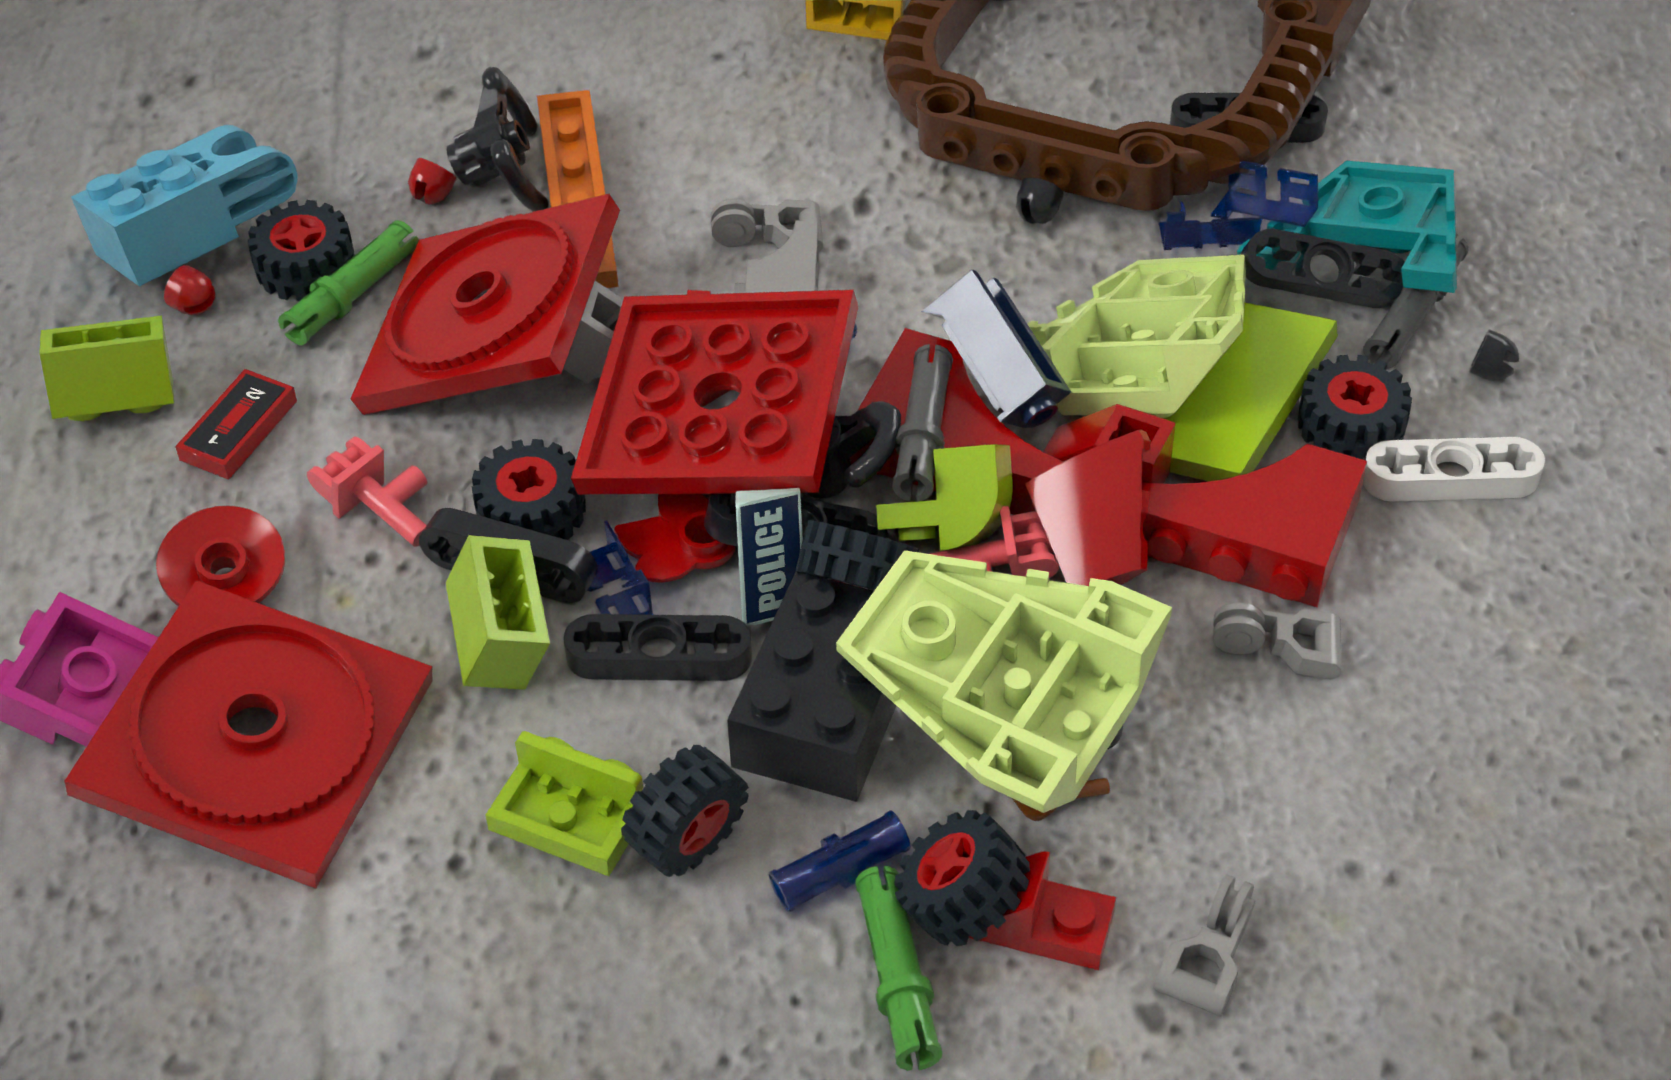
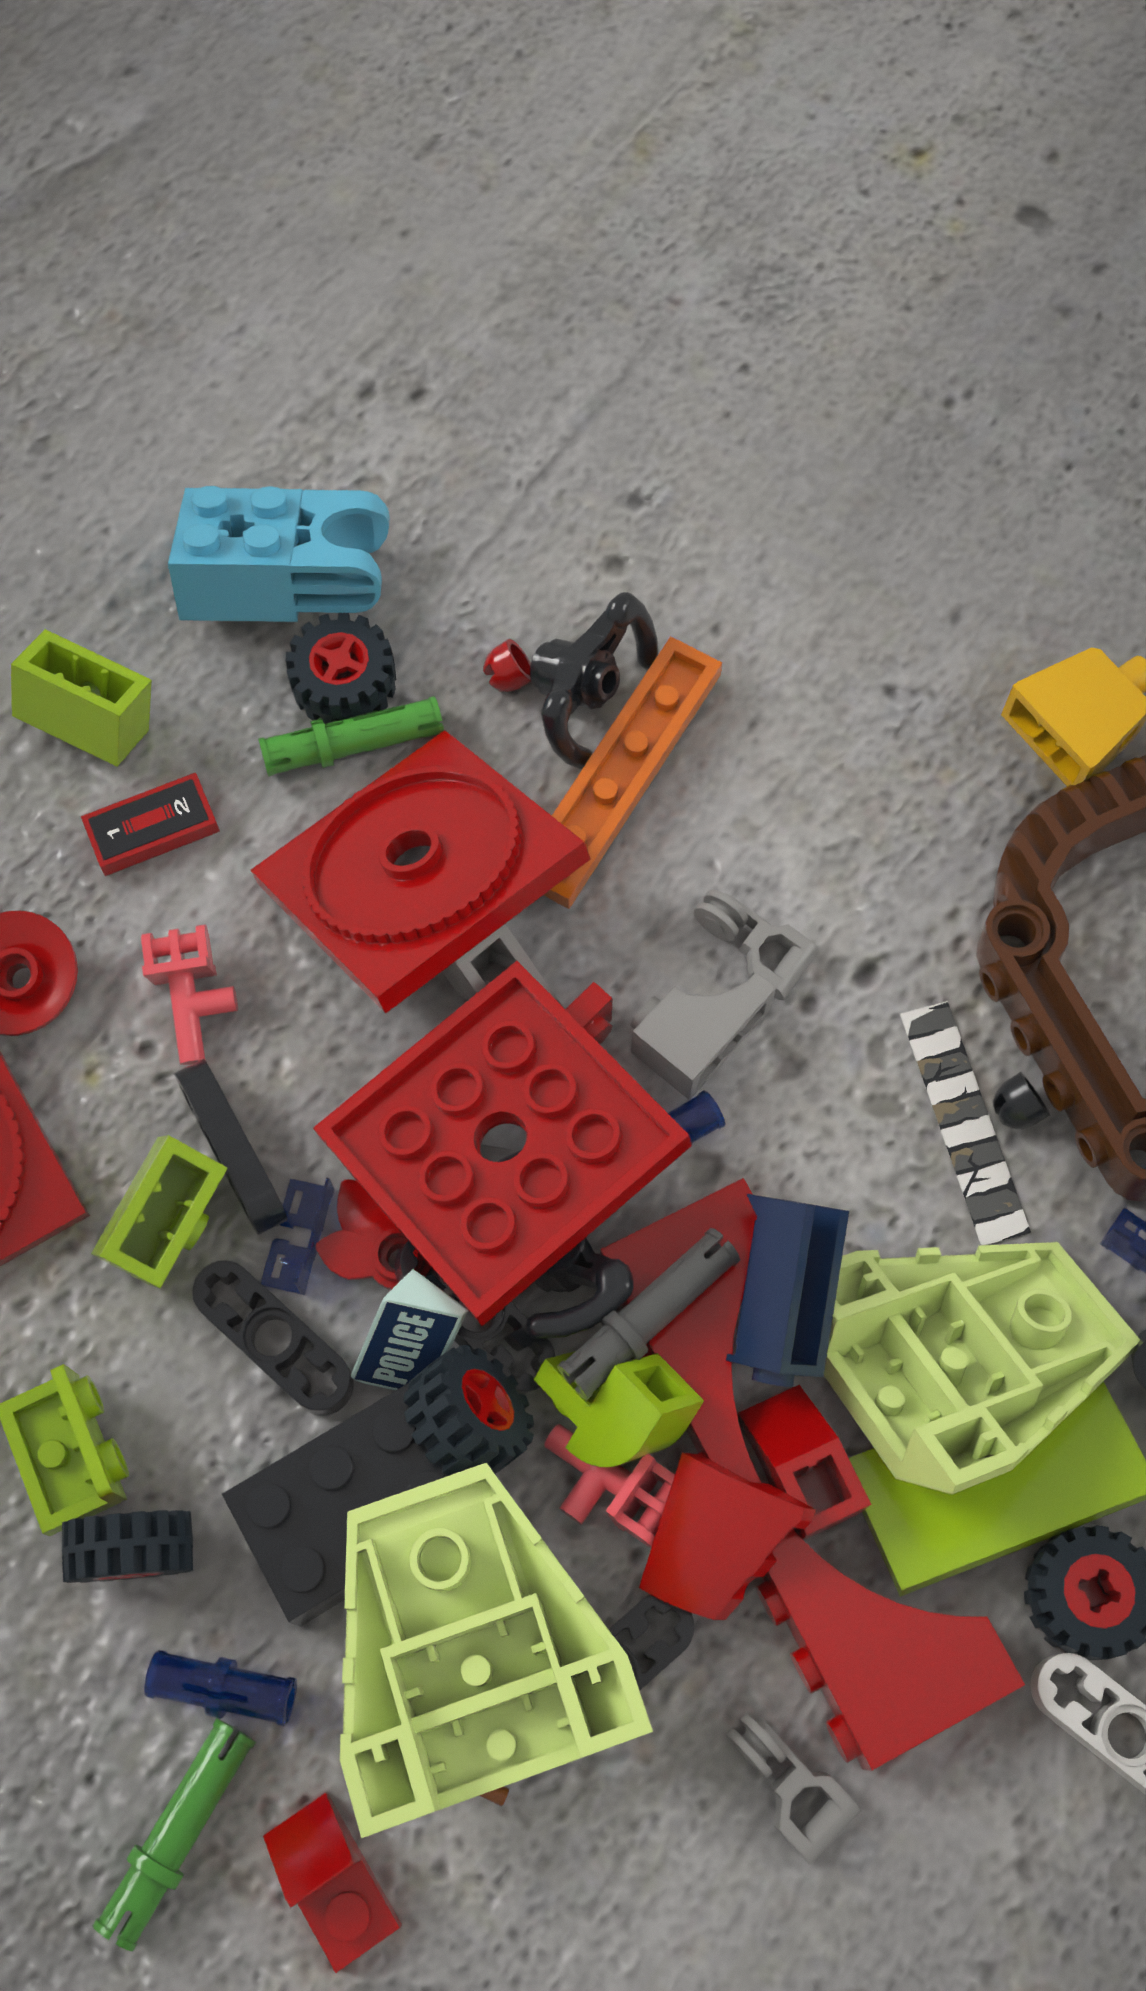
camera: 40 degrees right, 20 degrees up
red hinge [164,265,216,315] -> none
black wheel [471,439,586,540] -> none
black wheel [894,810,1030,946] -> none
none -> sticker [900,1001,1031,1245]

